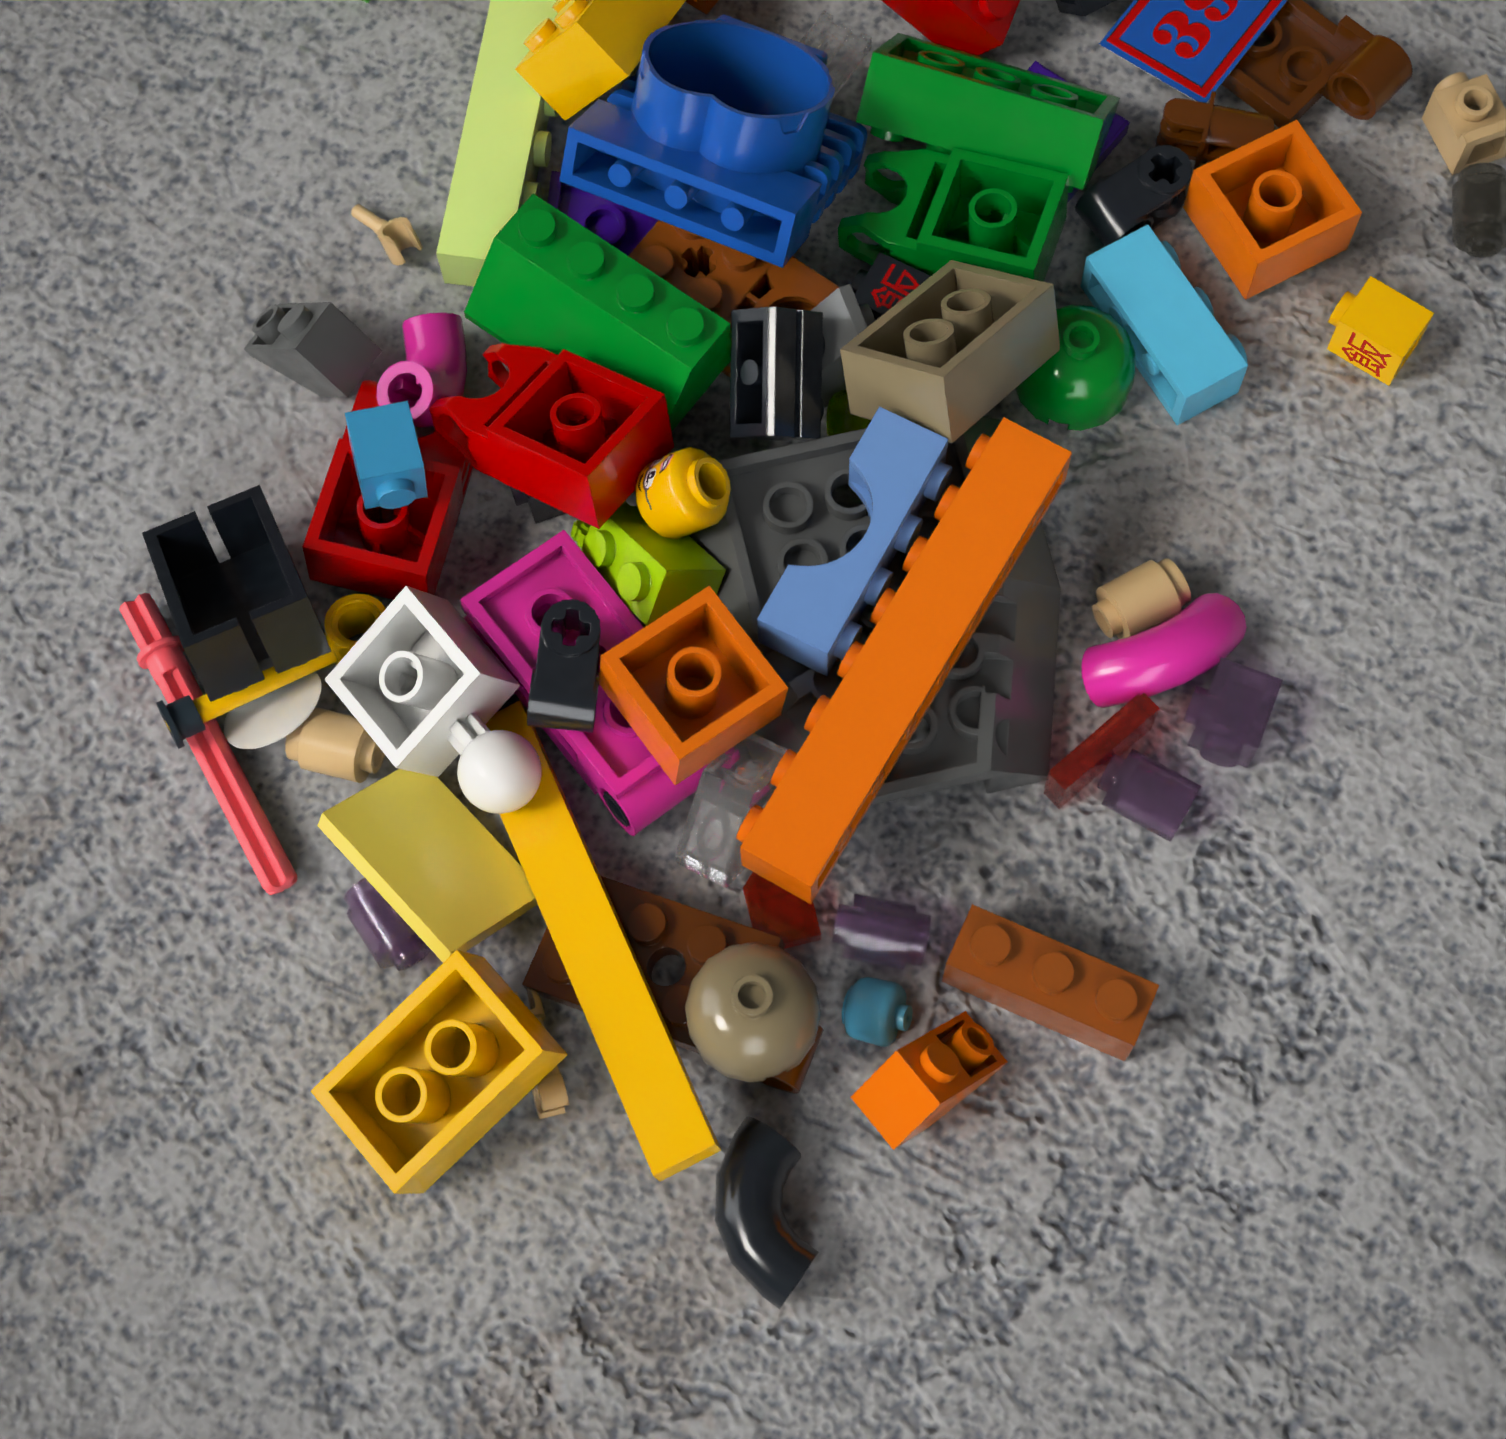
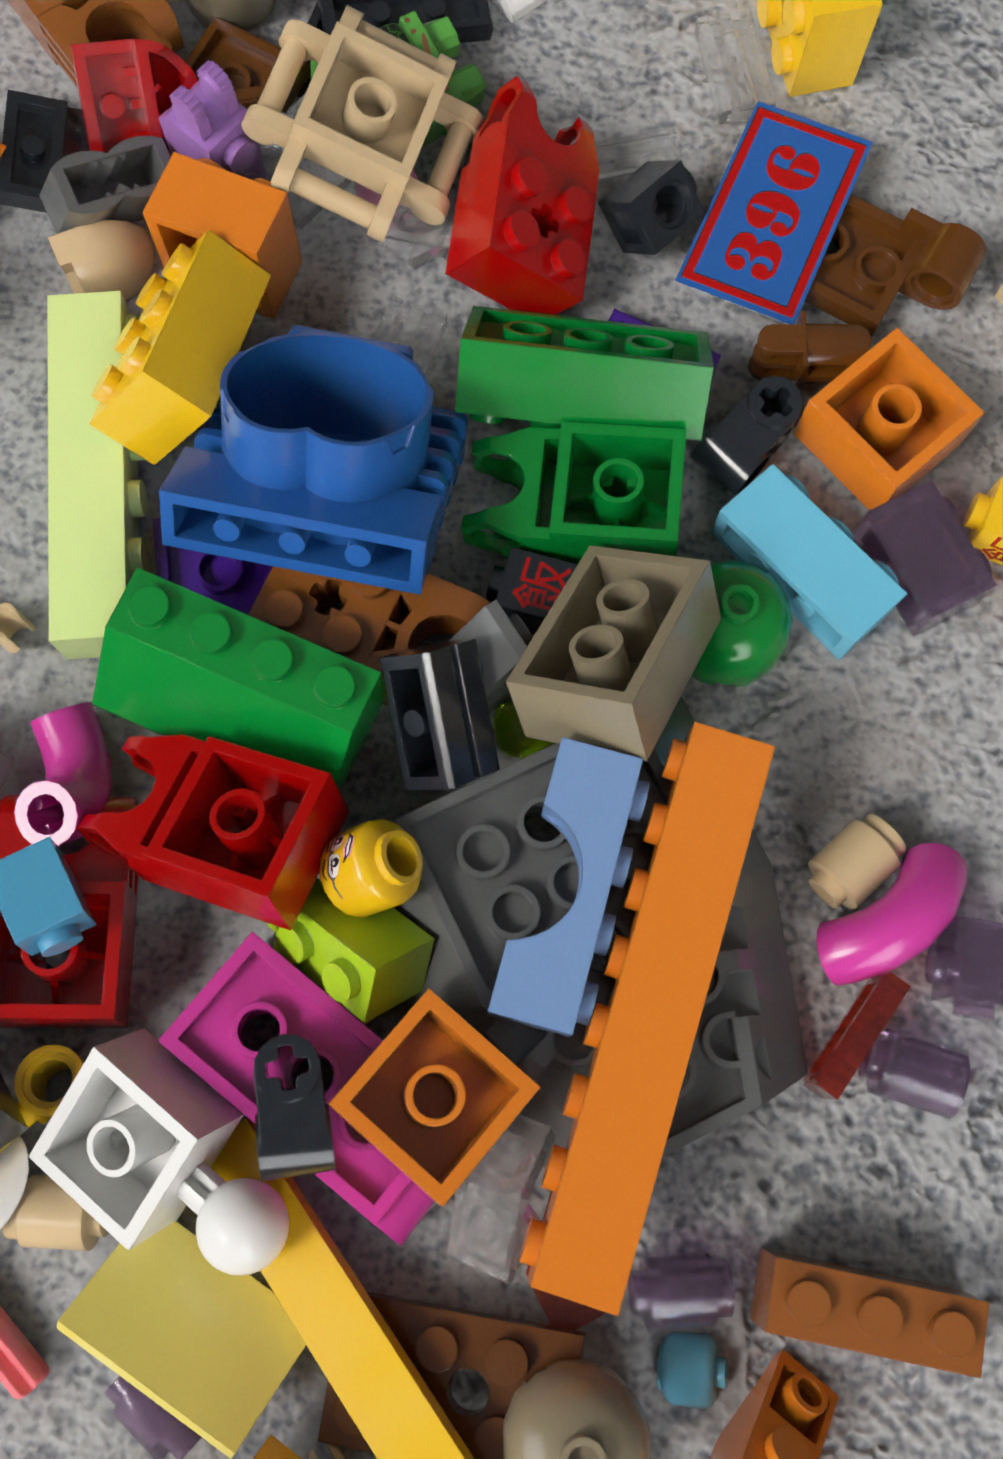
camera: 20 degrees left, 5 degrees up
none -> clear purple brick [852,480,997,637]

